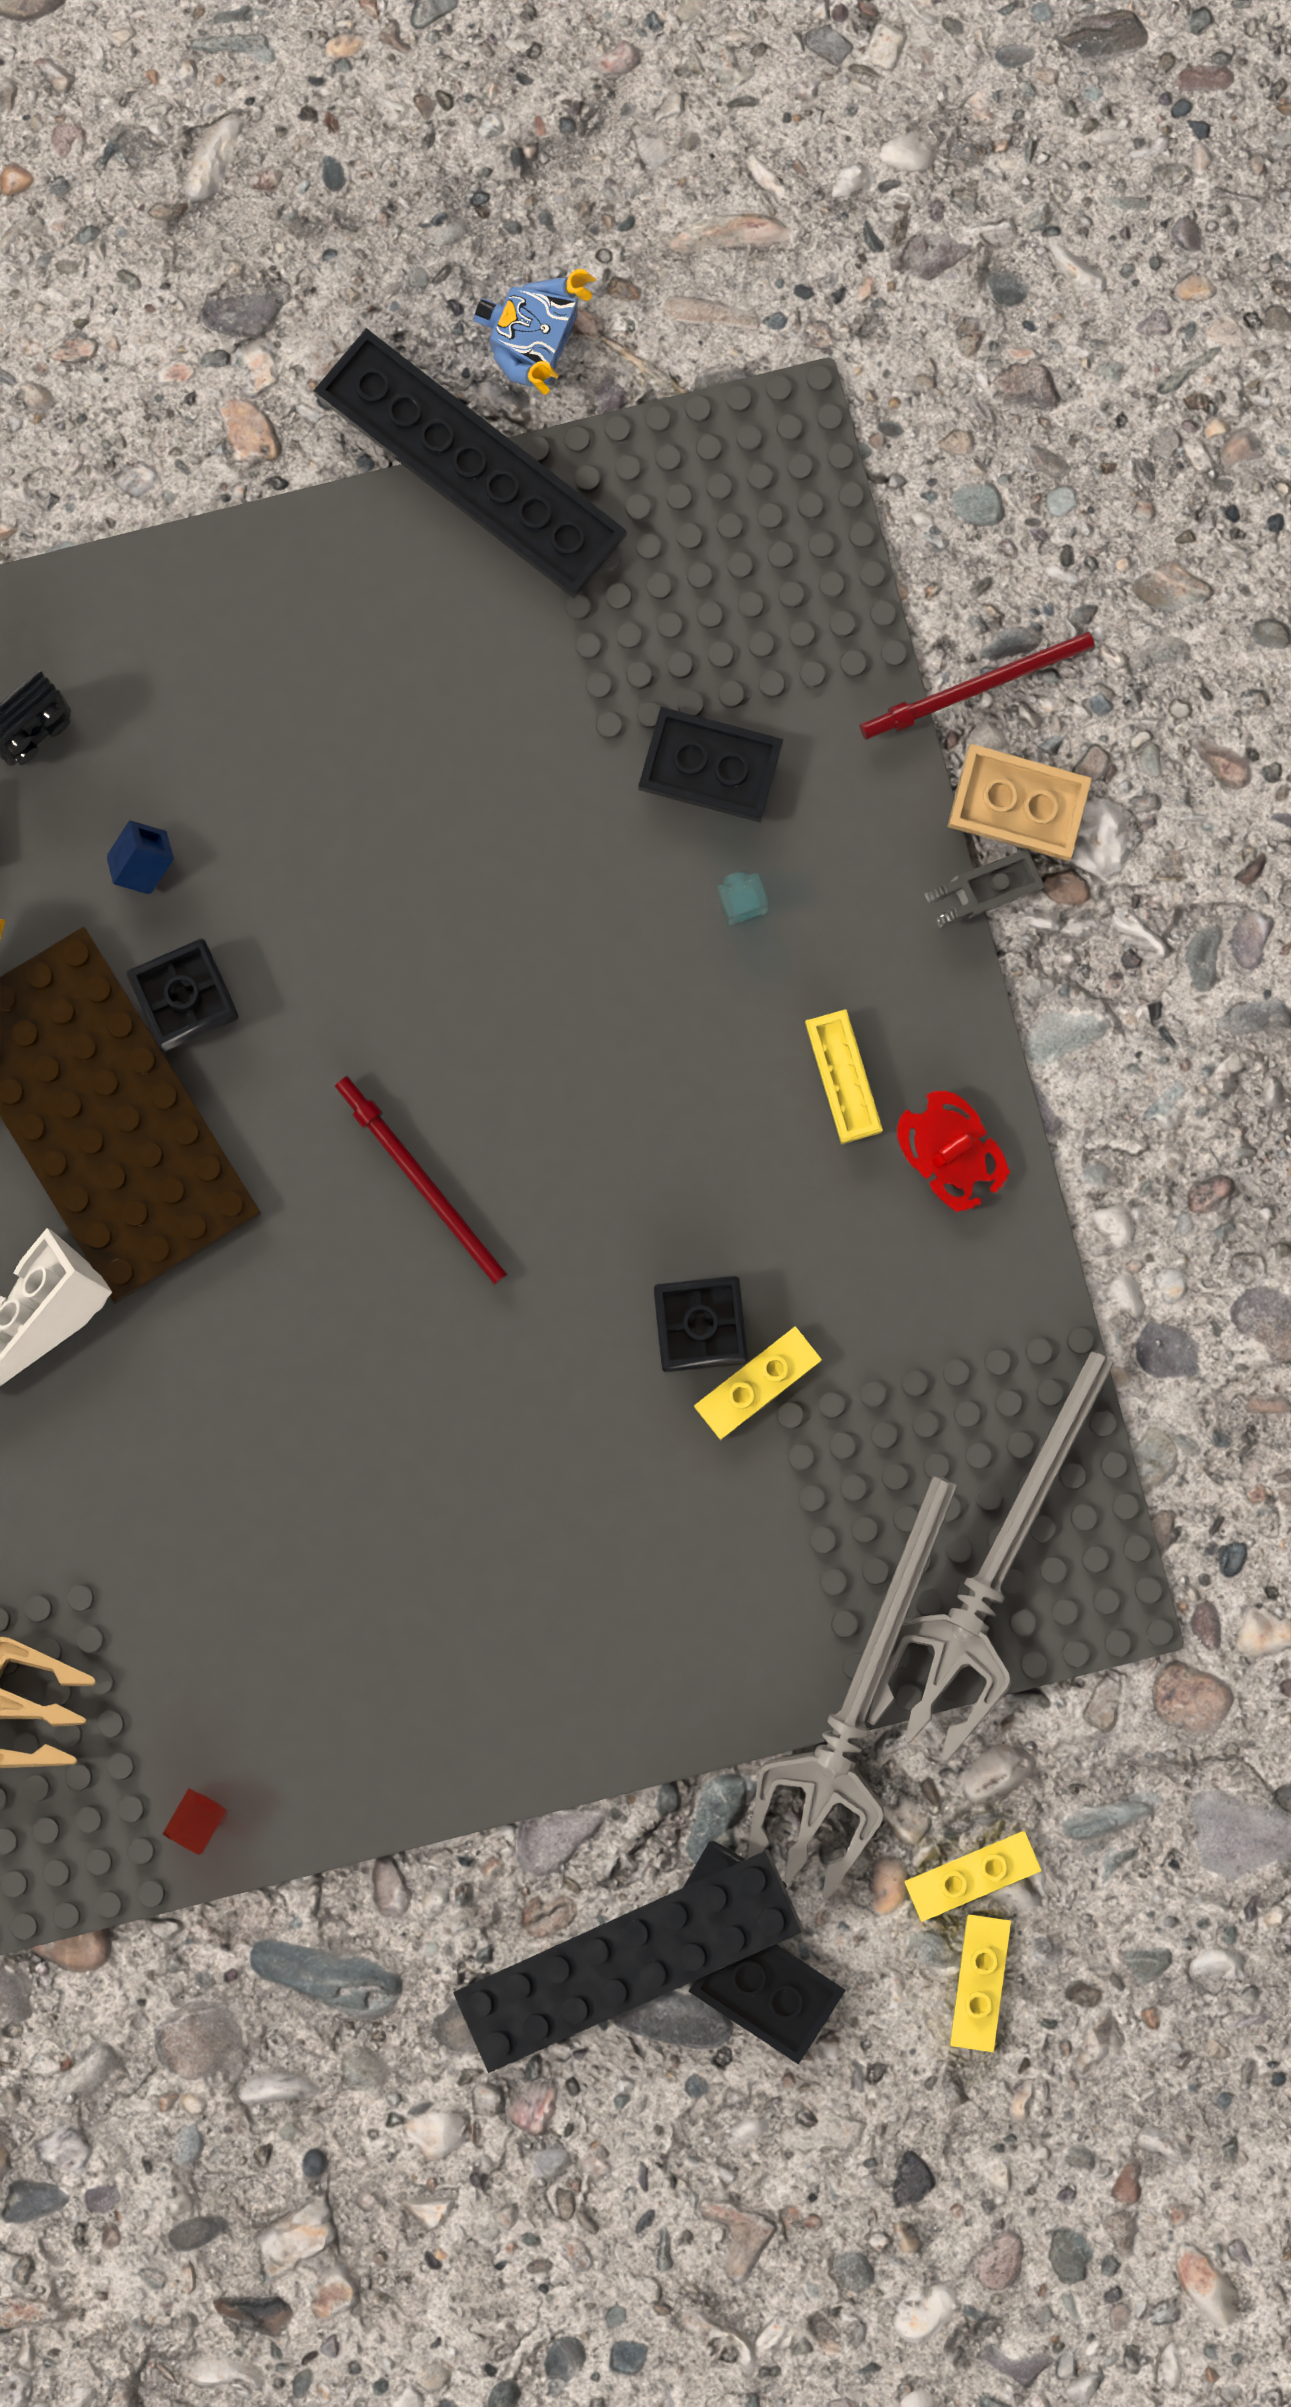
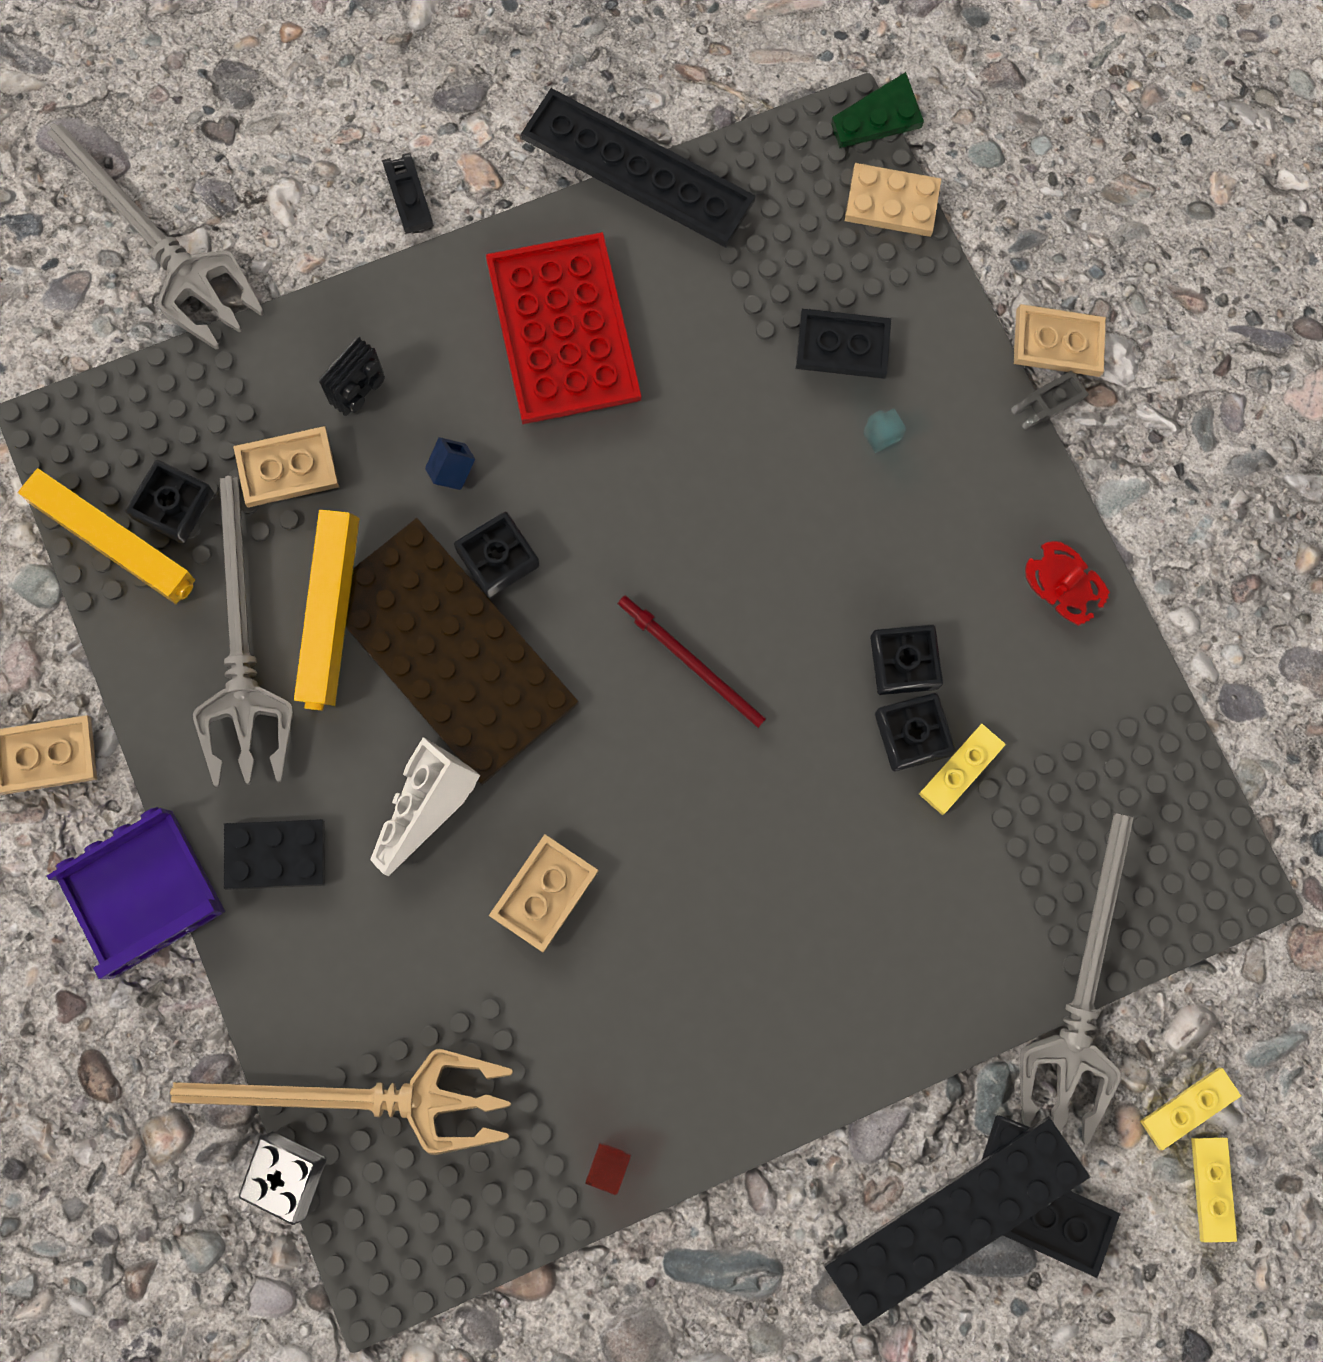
camera: 20 degrees left, 5 degrees down
medium blue torso [473,269,596,395] -> none
light yellow plate [805,1009,883,1145] -> none
dark red bar [859,632,1095,740] -> none
light grey piece [868,1351,1114,1762] -> none
none -> black plate [382,152,434,234]
none -> red plate [486,232,642,424]
none -> tan plate [489,834,599,953]
none -> dark green wing [831,72,924,148]
none -> tan plate [844,163,941,237]
none -> black brick [870,625,943,695]

